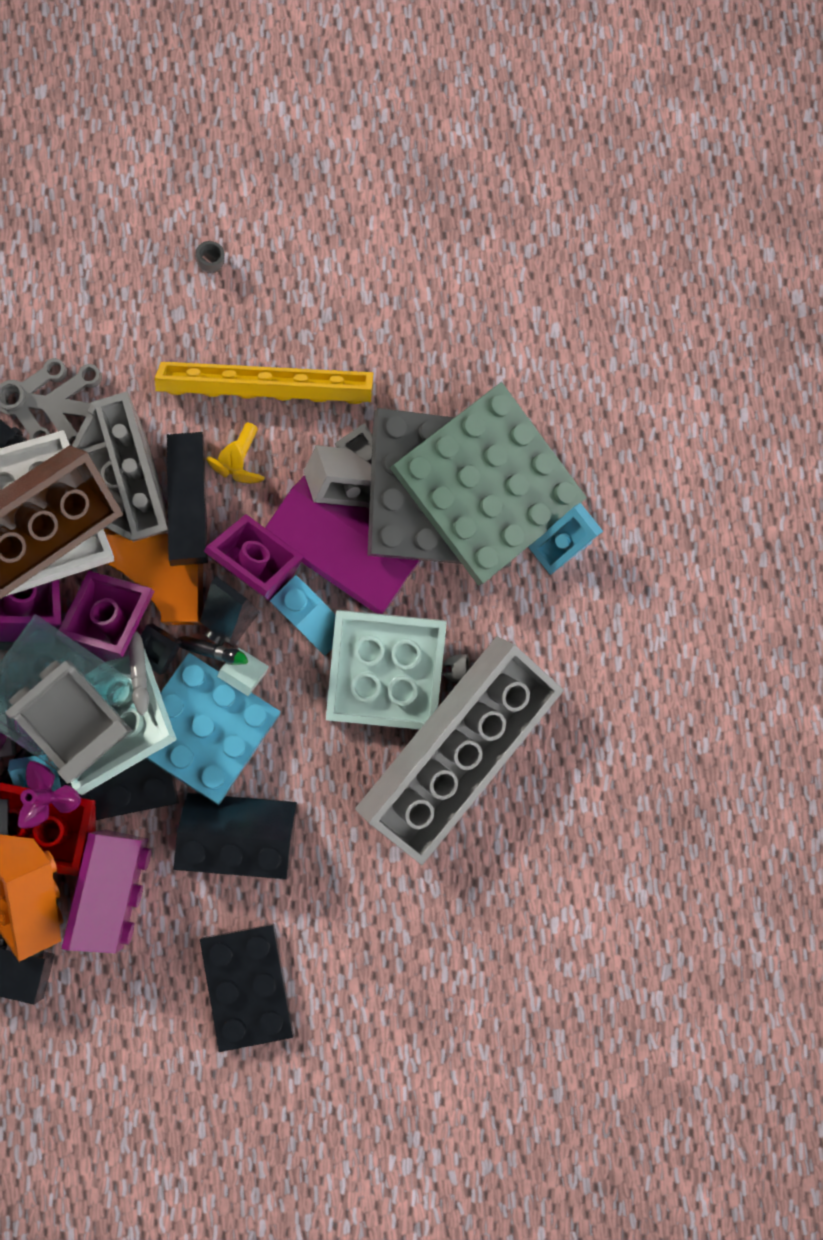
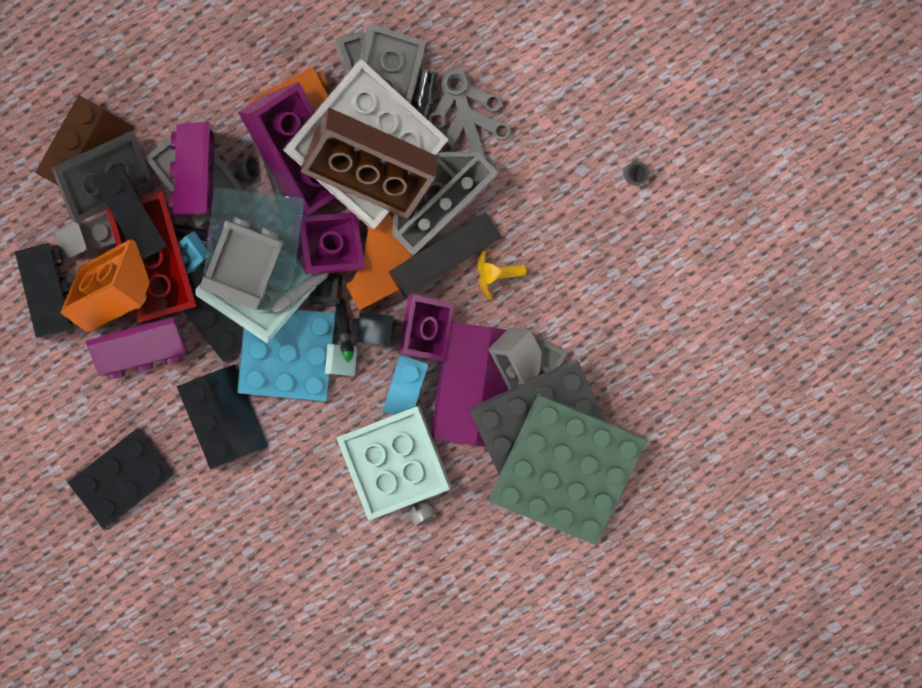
camera: 65 degrees right, 5 degrees up
magenta plant [18,761,81,828] -> none
yellow plate [154,362,374,404] -> none
light grey brick [355,636,564,865] -> none
medium azure slope [528,503,603,575] -> none

